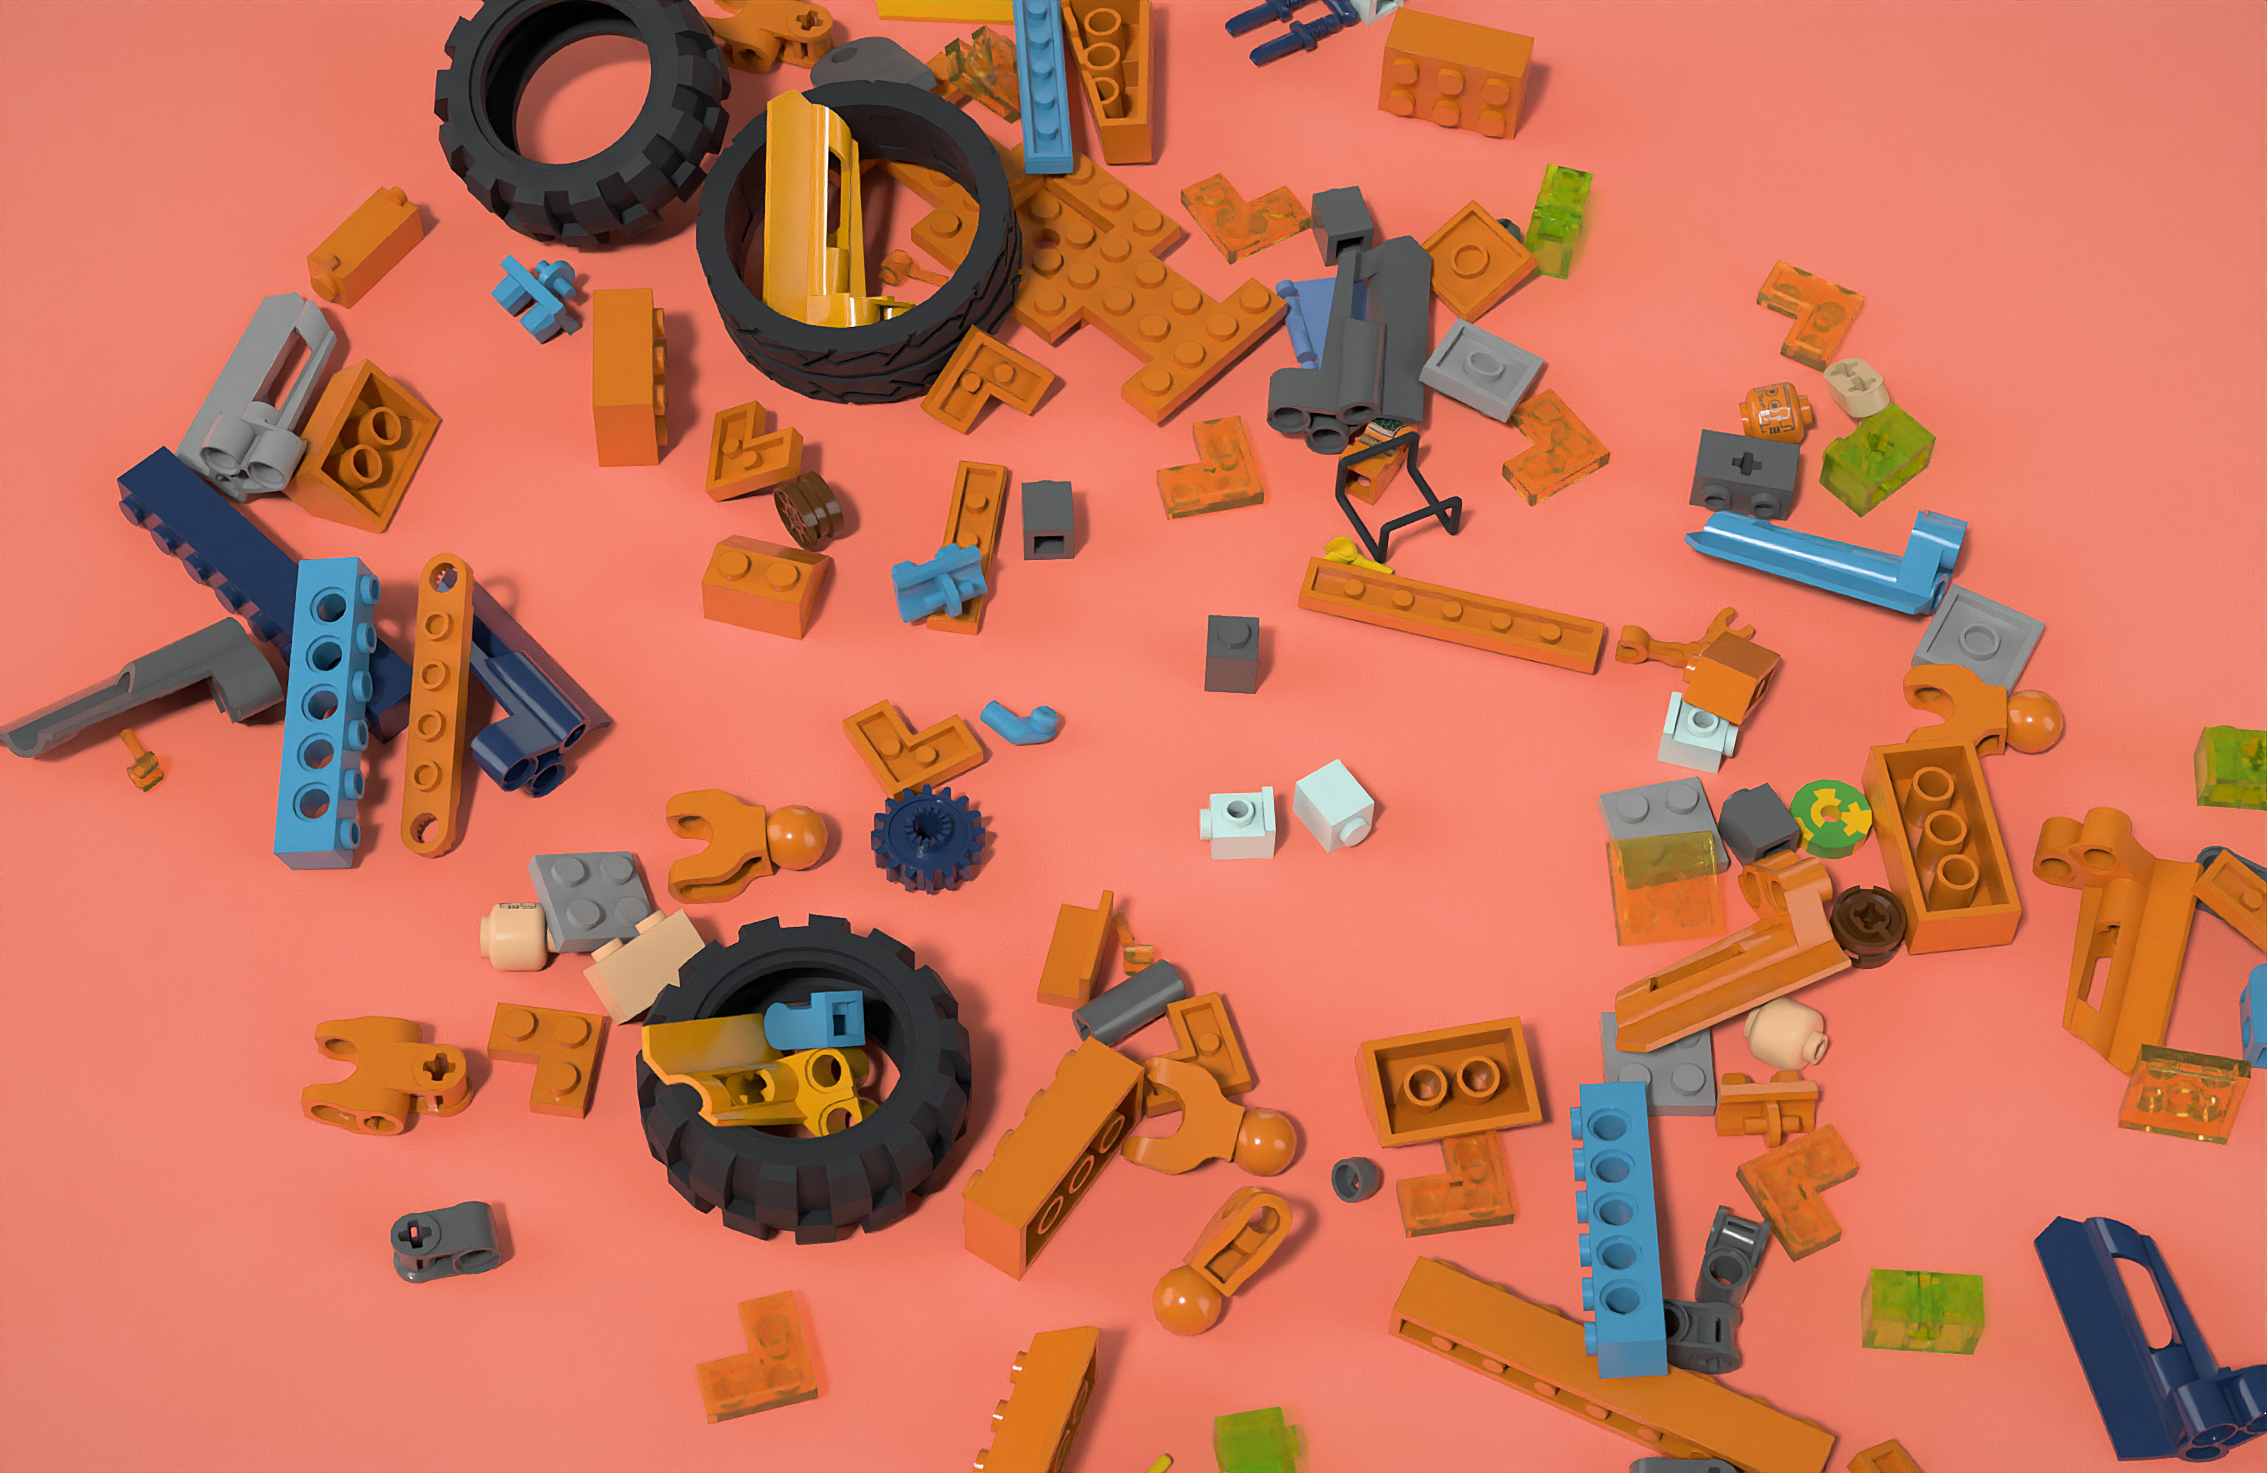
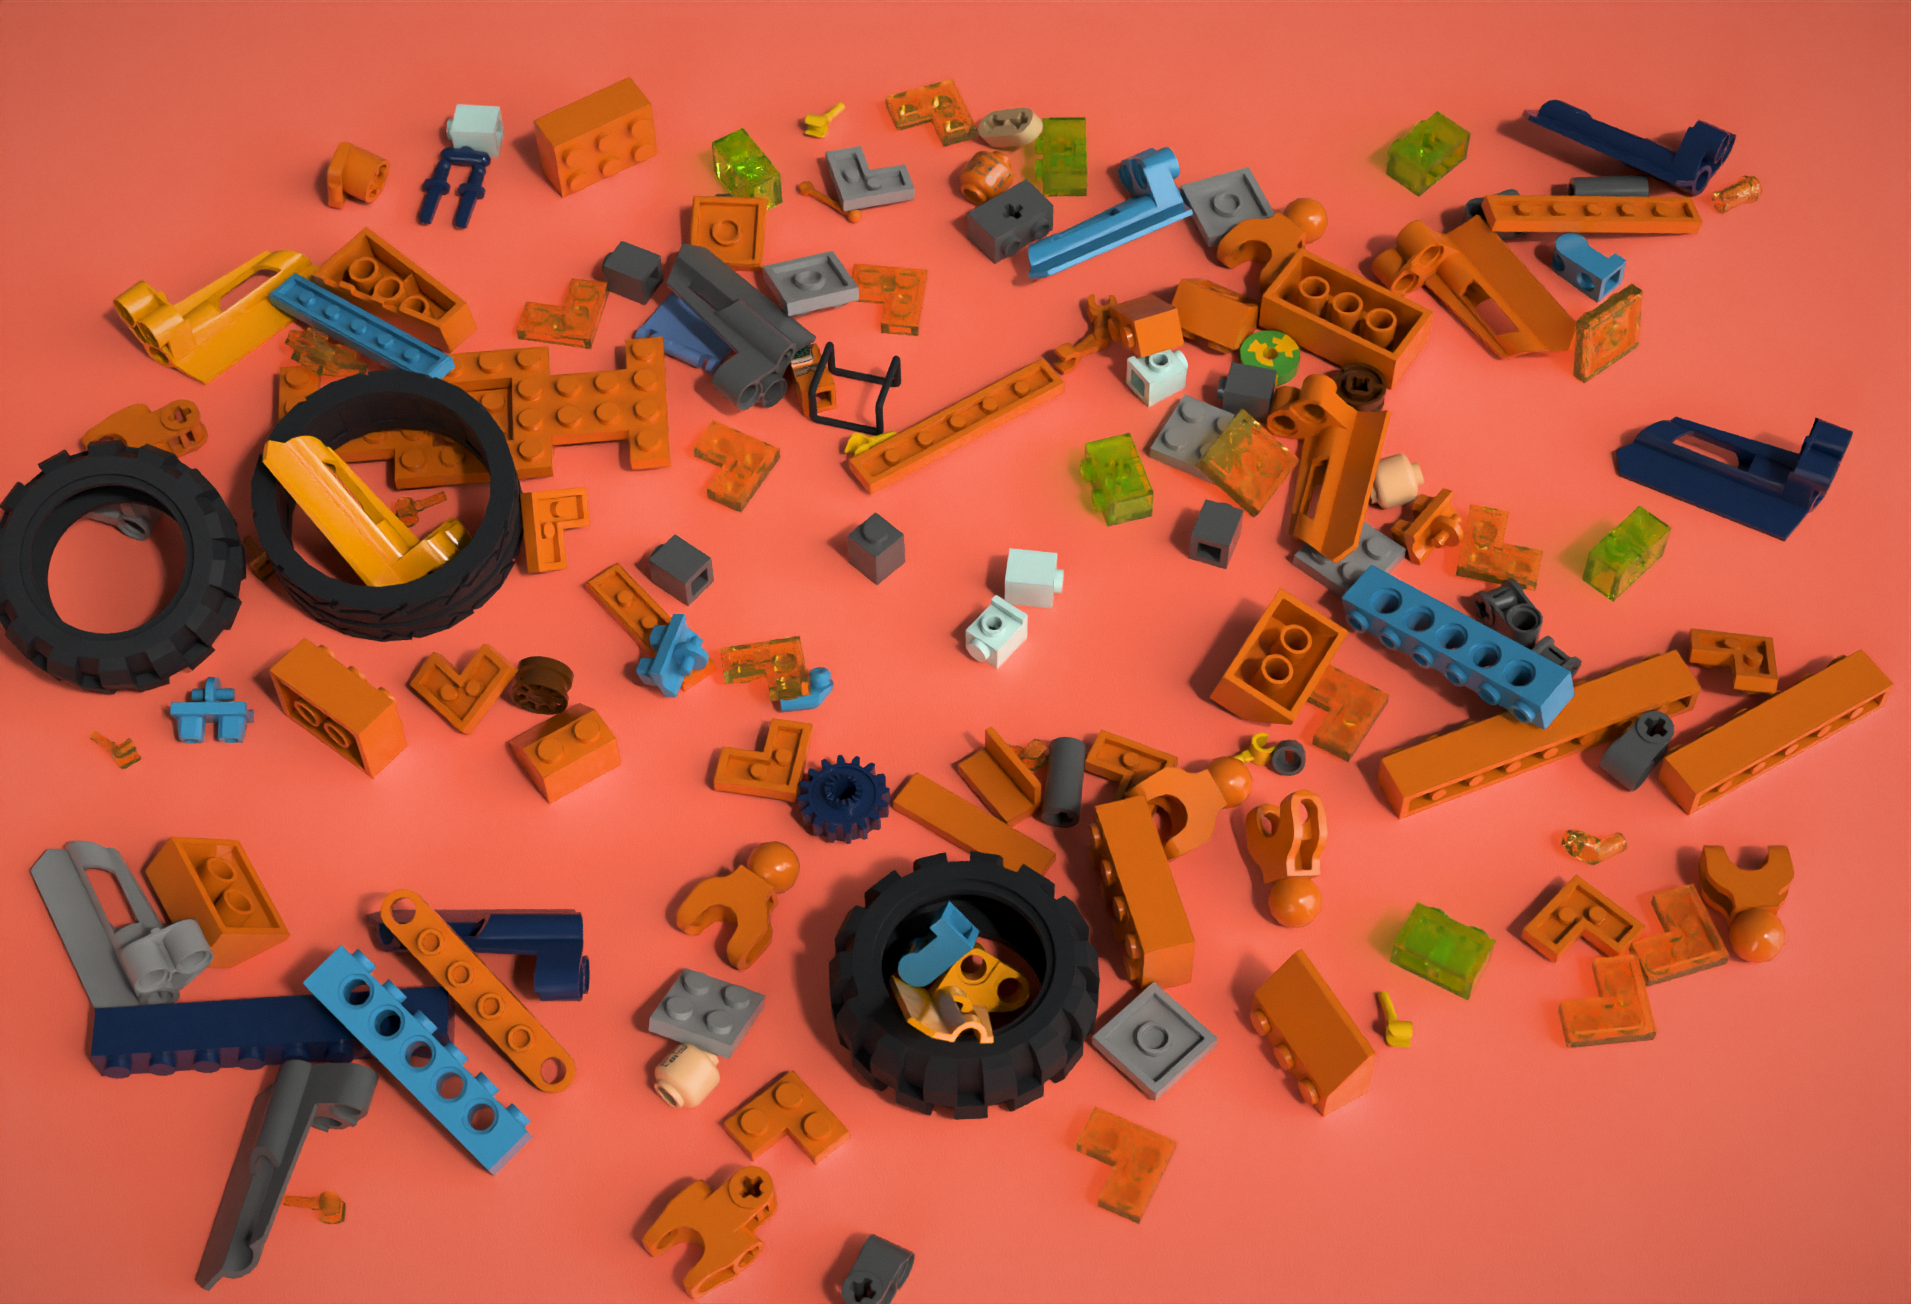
camera: 45 degrees left, 0 degrees up
orange brick [306,186,424,310] -> none
light nougat brick [582,908,706,1025] -> none
dark grey tile [810,36,938,91] -> none
none -> hand [90,731,142,769]
none -> clear yellow plate [719,635,811,701]
none -> orange hinge [799,181,862,223]
none -> yellow hand [805,102,845,138]
none -> light grey plate [826,146,915,211]
none -> orange tile [893,772,1056,876]
none -> clear neon green brick [1079,432,1154,527]
none -> light grey plate [1092,982,1218,1102]
none -> orange slope [1171,278,1261,353]
none -> dark grey brick [1189,499,1244,570]
none -> yellow hand [1233,732,1275,766]

